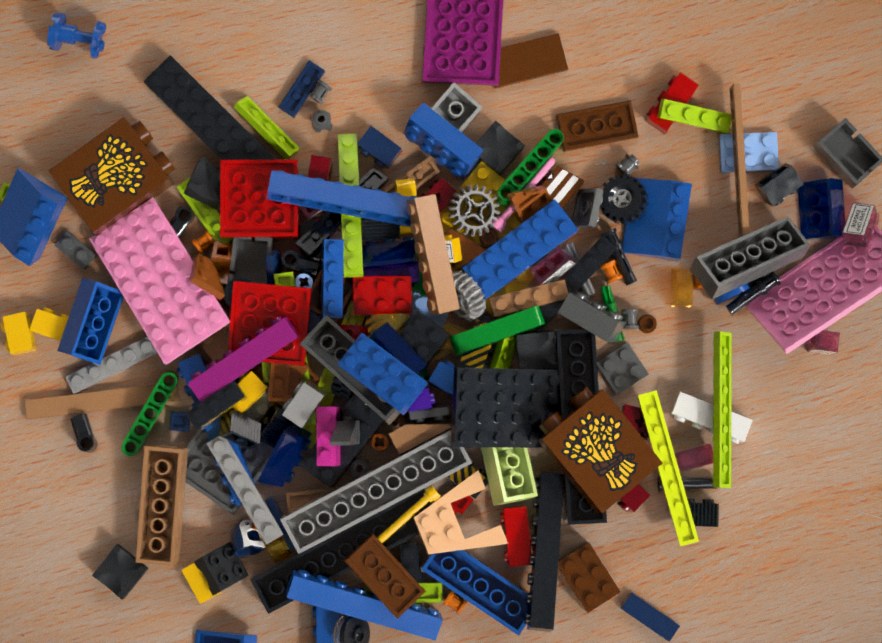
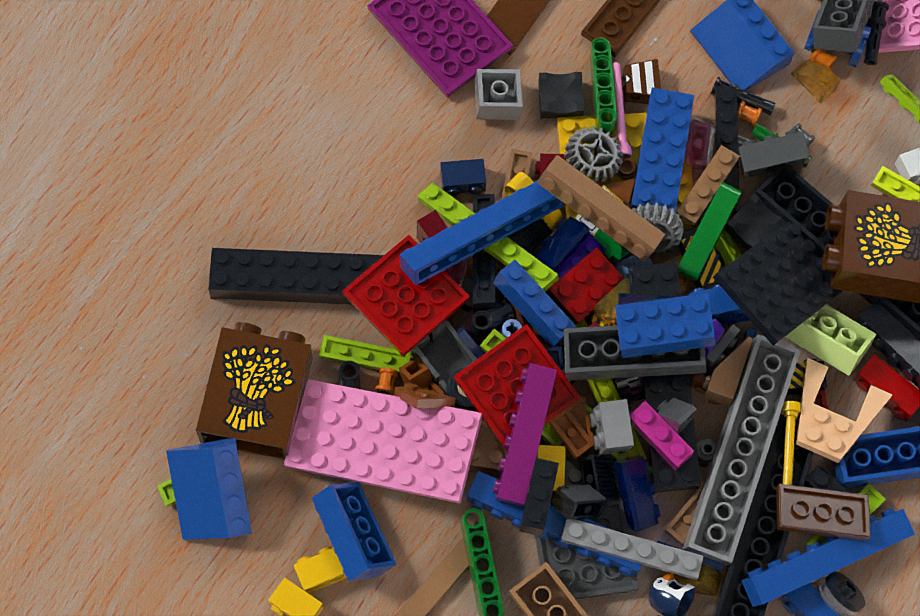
camera: 50 degrees left, 15 degrees down
blue piece [47,12,106,59] -> none
dark grey plate [55,231,97,270] -> none
light grey plate [65,337,158,394] -> none
dark blue tile [169,411,190,432] -> none
black brick [184,157,220,210] -> none
lime plate [234,96,300,160] -> none
dark blue tile [278,60,325,118] -> none
dark grey bush [308,79,332,105] -> none
dark grey brick [312,110,332,132] -> none
orange bush [371,434,389,451] -> none
blue brick [403,102,483,181] -> none
orange bush [443,590,468,615] -> none
dark orange wing [507,186,552,224] -> none
dark grey plate [572,188,603,228] -> none
dark grey plate [597,342,649,395] -> none
black wheel [600,174,649,225] -> none
dark grey brick [615,154,640,177] -> none
reddish brown plate [637,314,657,333] -> none

